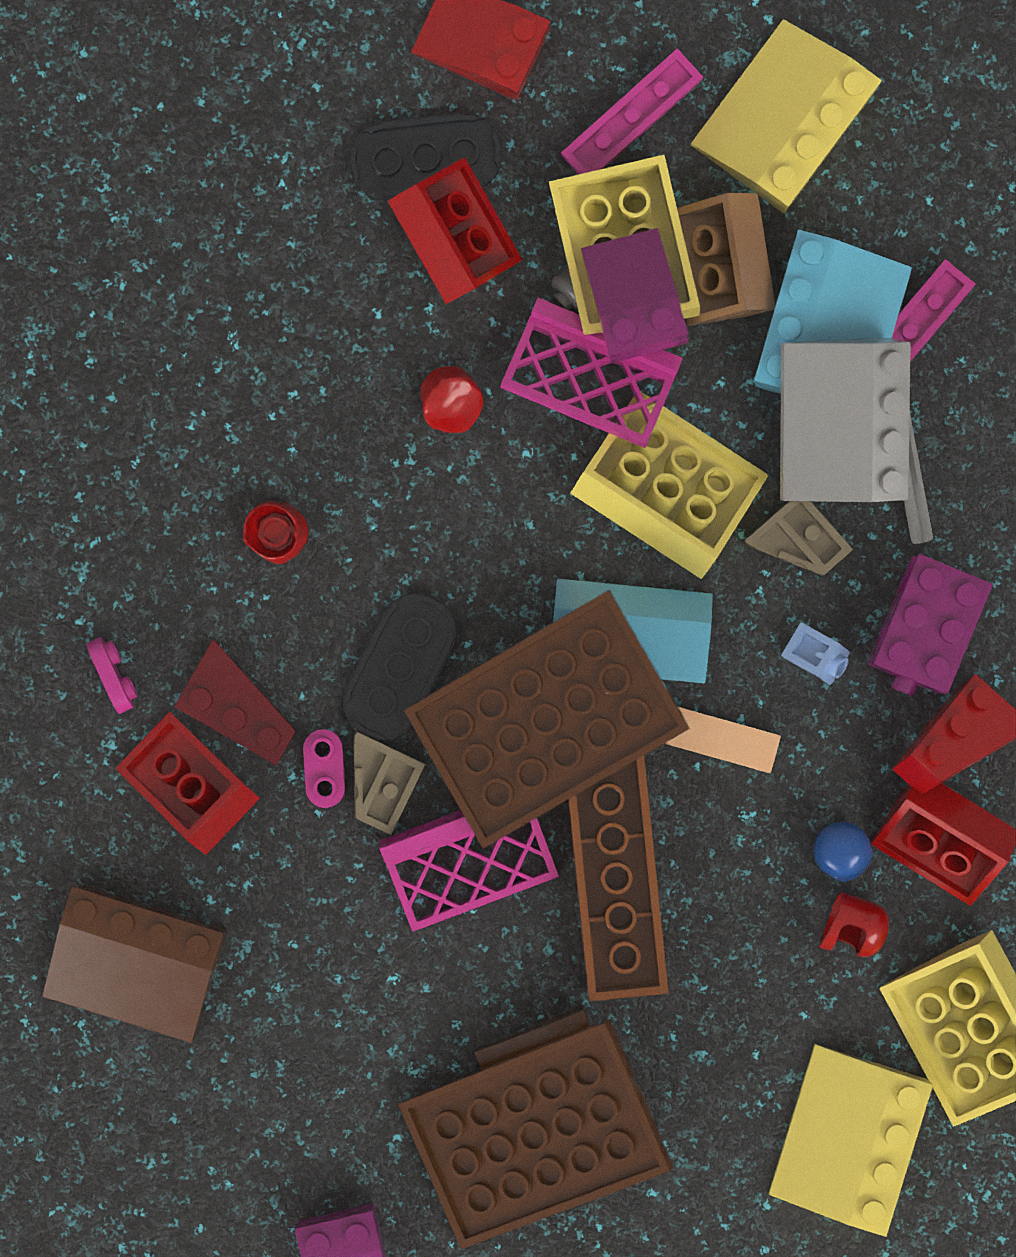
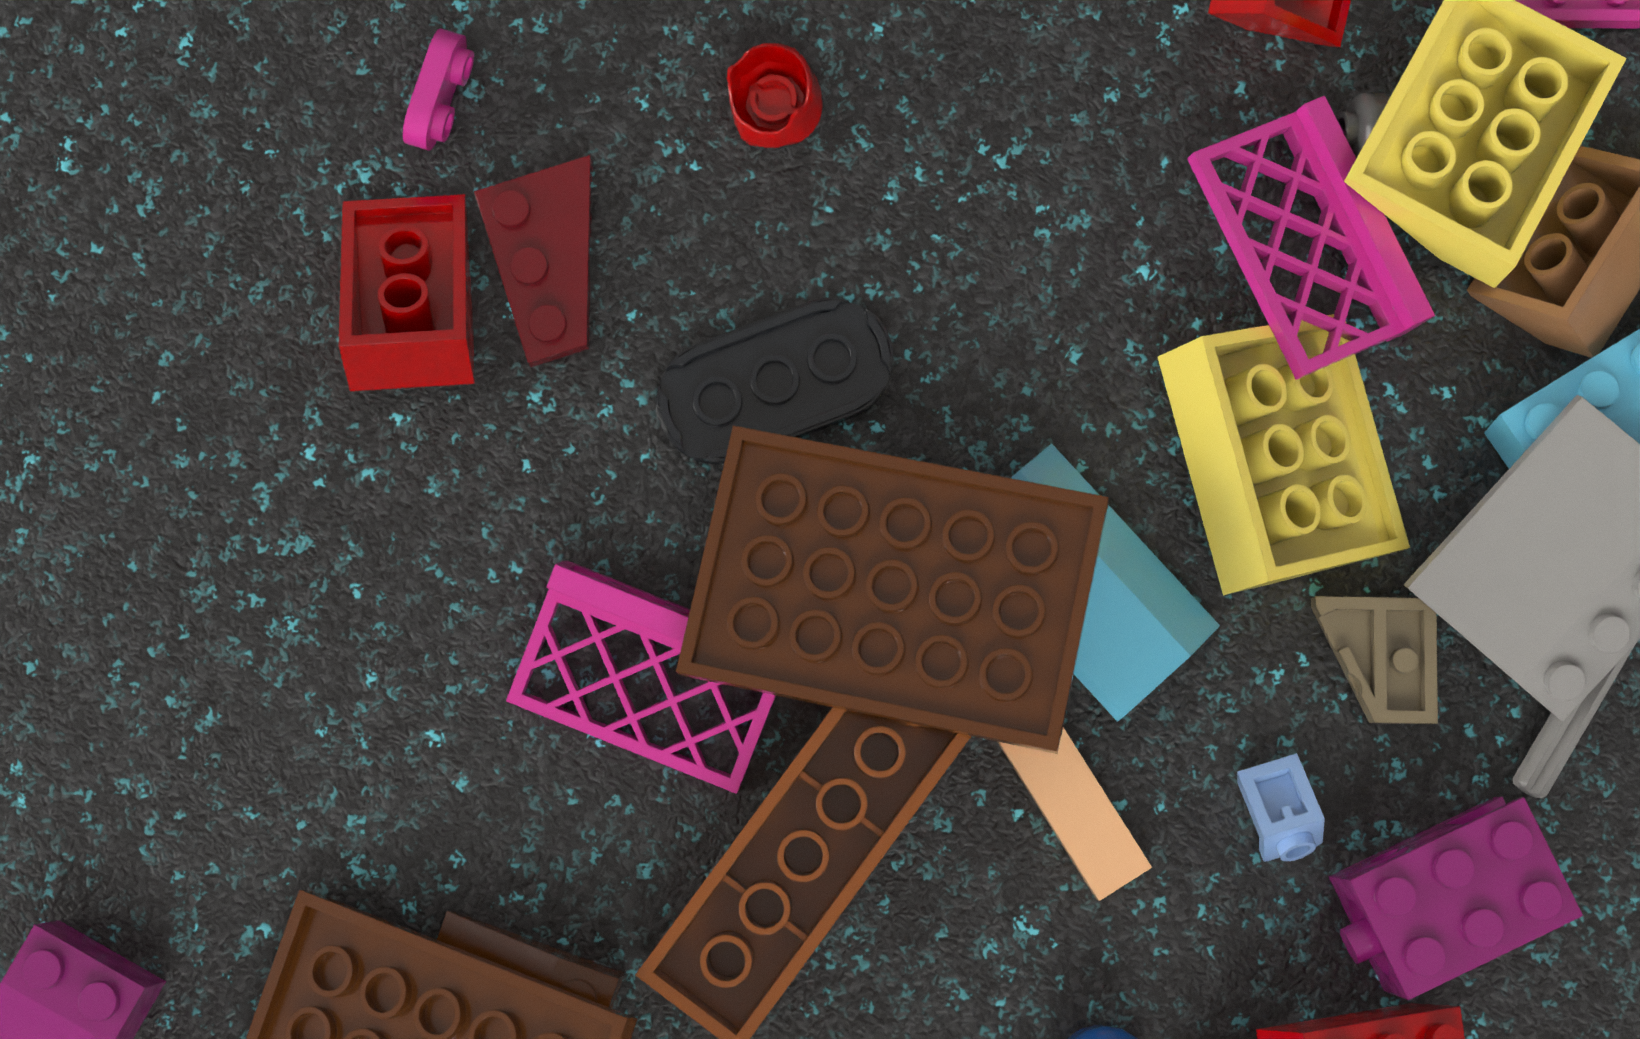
camera: 45 degrees right, 5 degrees down
reddish brown slope [42,883,227,1043] -> none
dark pink plate [303,729,346,808] -> none
dark tan wing [354,731,425,835] -> none
red hair [420,366,483,433] -> none
magenta slope [581,228,688,363] -> none

